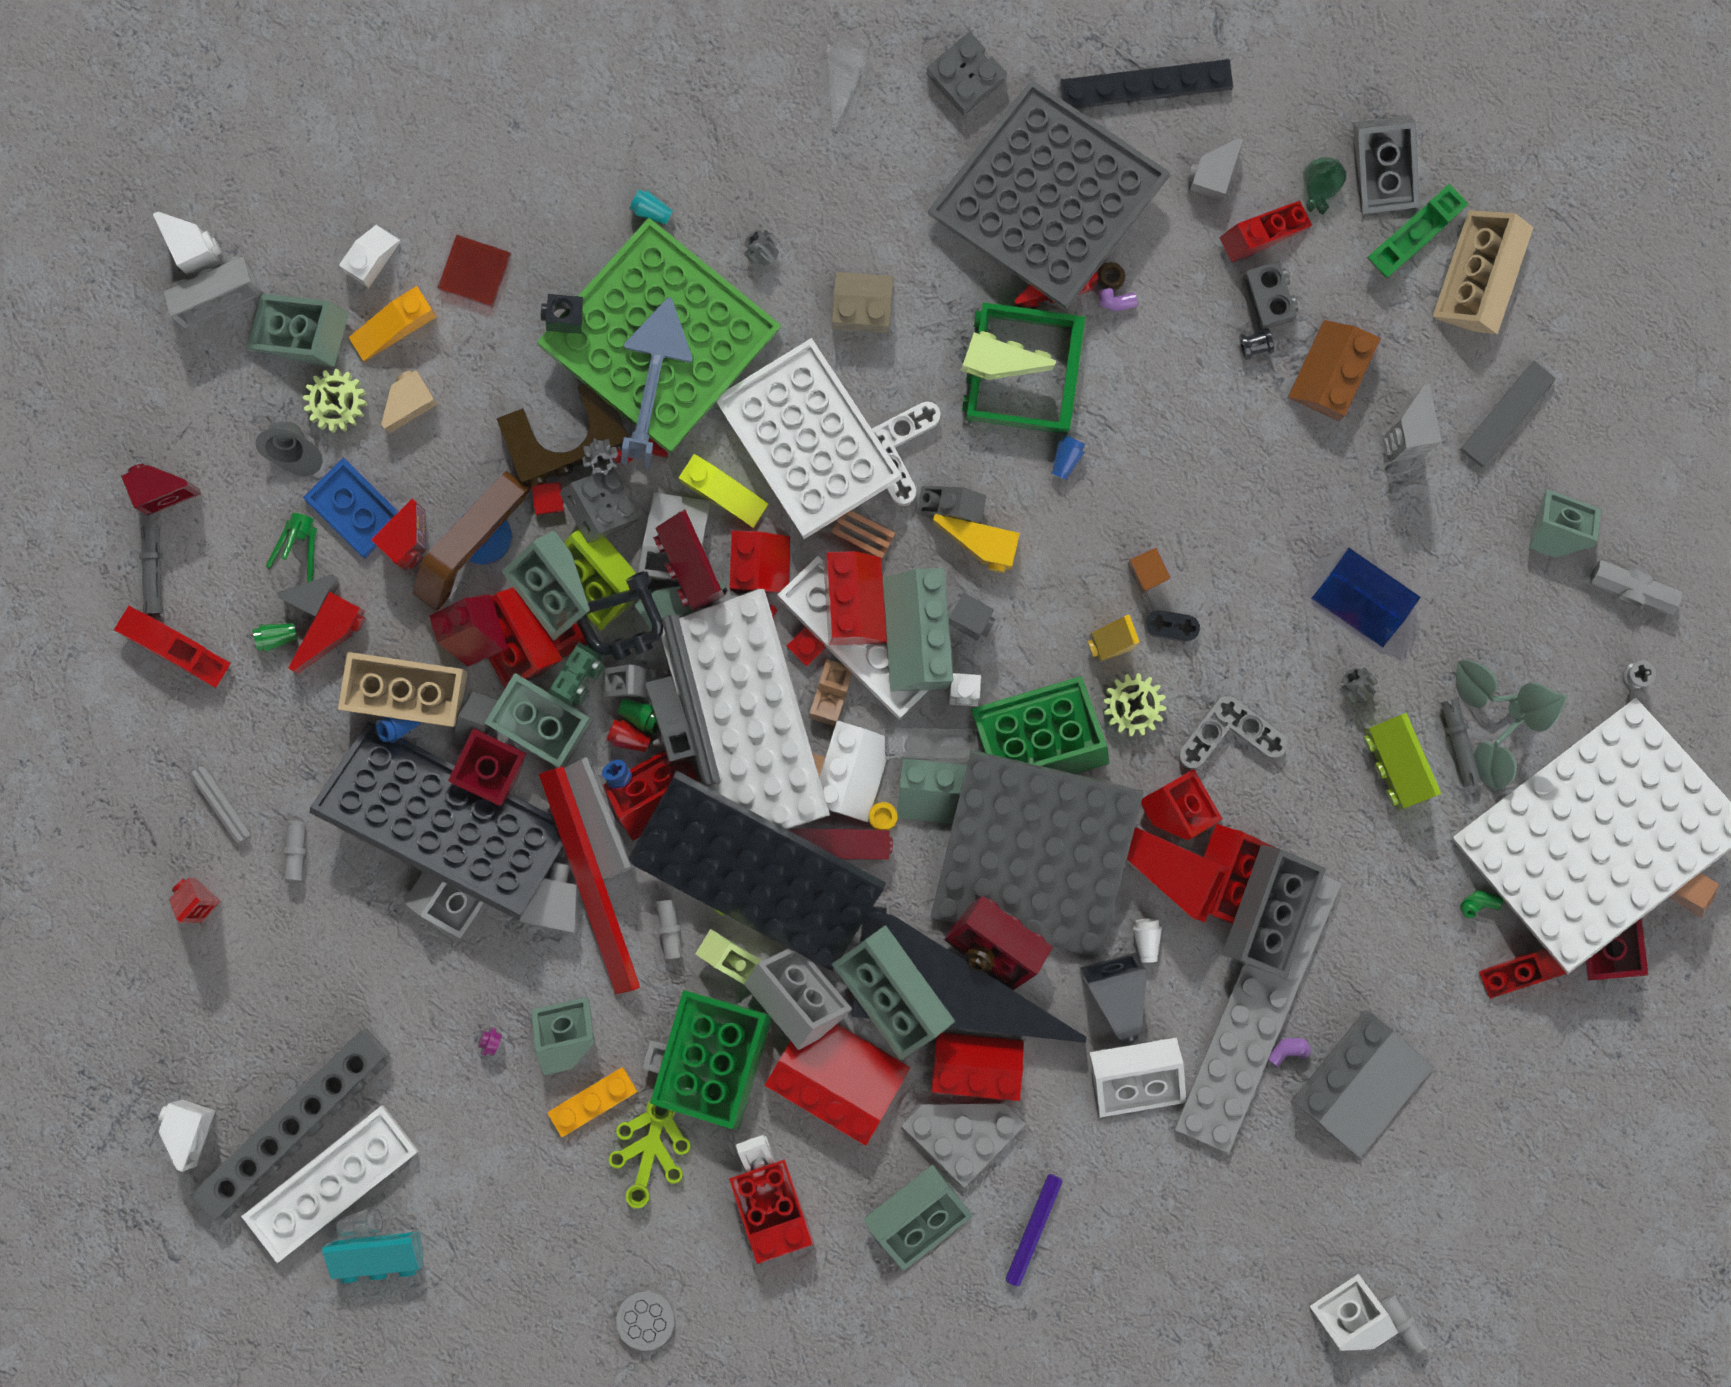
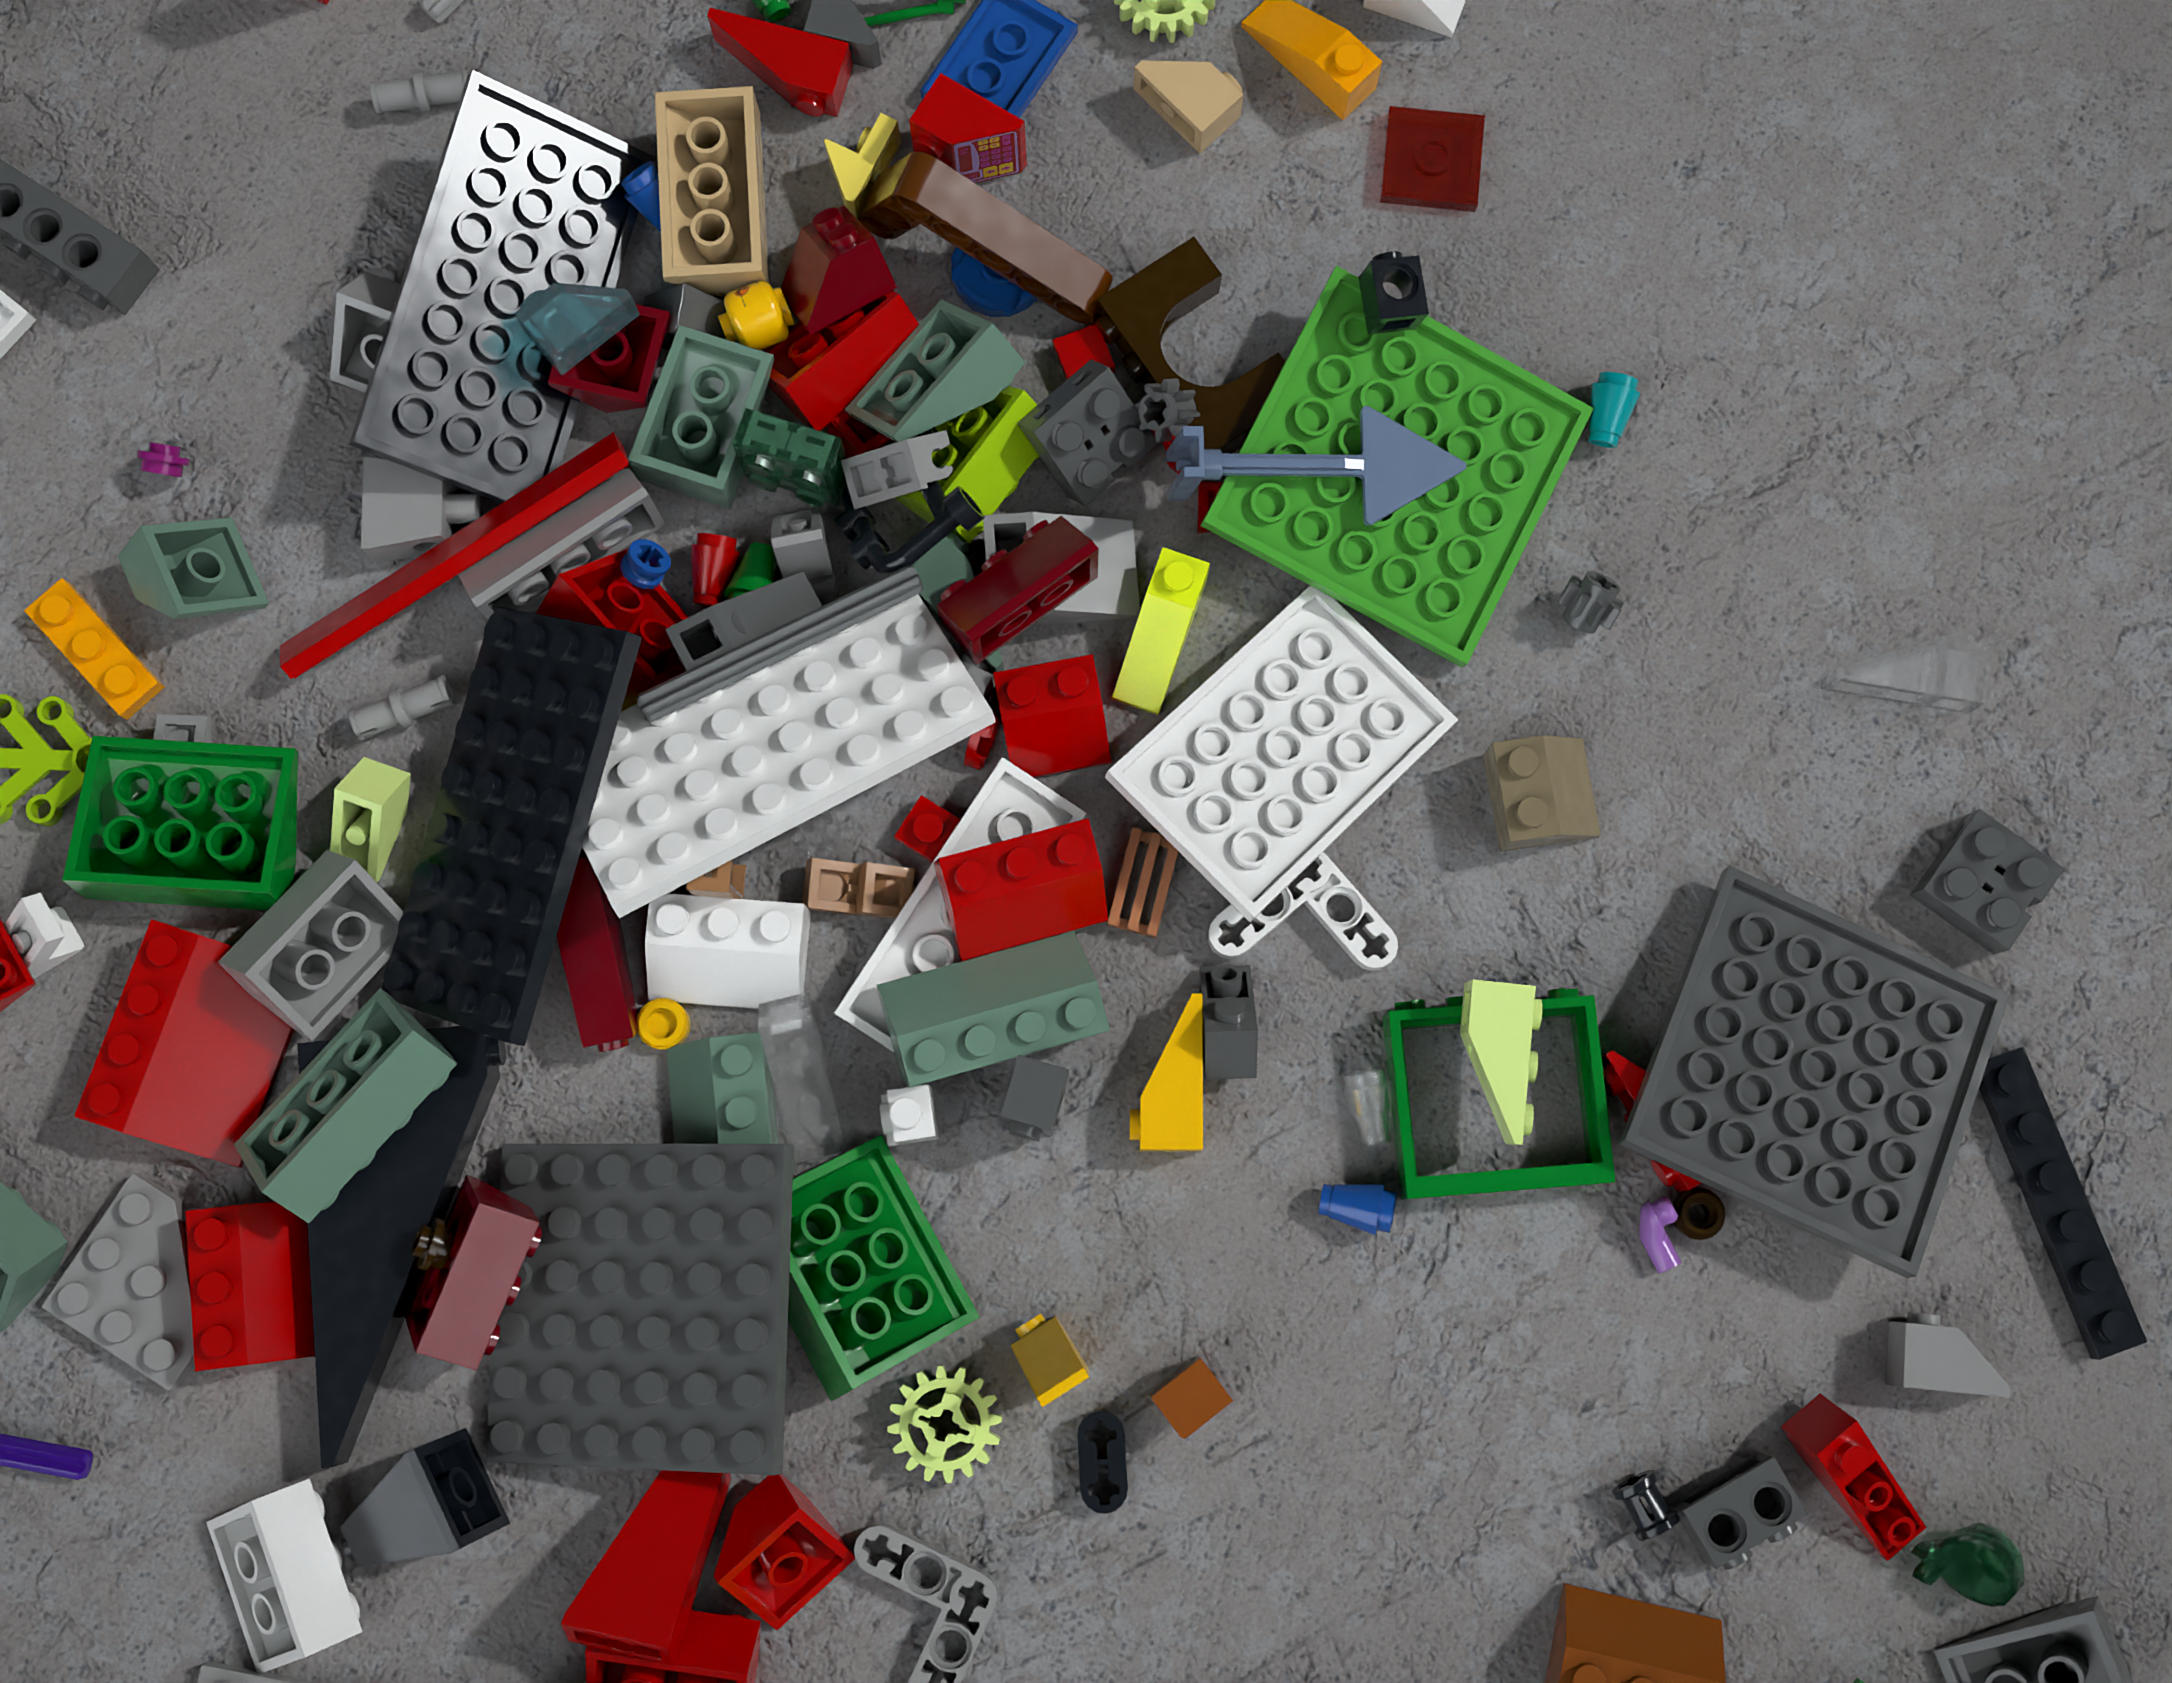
camera: 75 degrees right, 5 degrees down
white cone [1133,919,1162,963] -> none
none -> clear light blue slope [514,283,639,376]
none -> yellow head [718,281,794,351]
none -> light yellow slope [824,113,901,218]
none -> light grey hinge [841,430,953,509]
none -> clear cone [1341,1067,1392,1146]

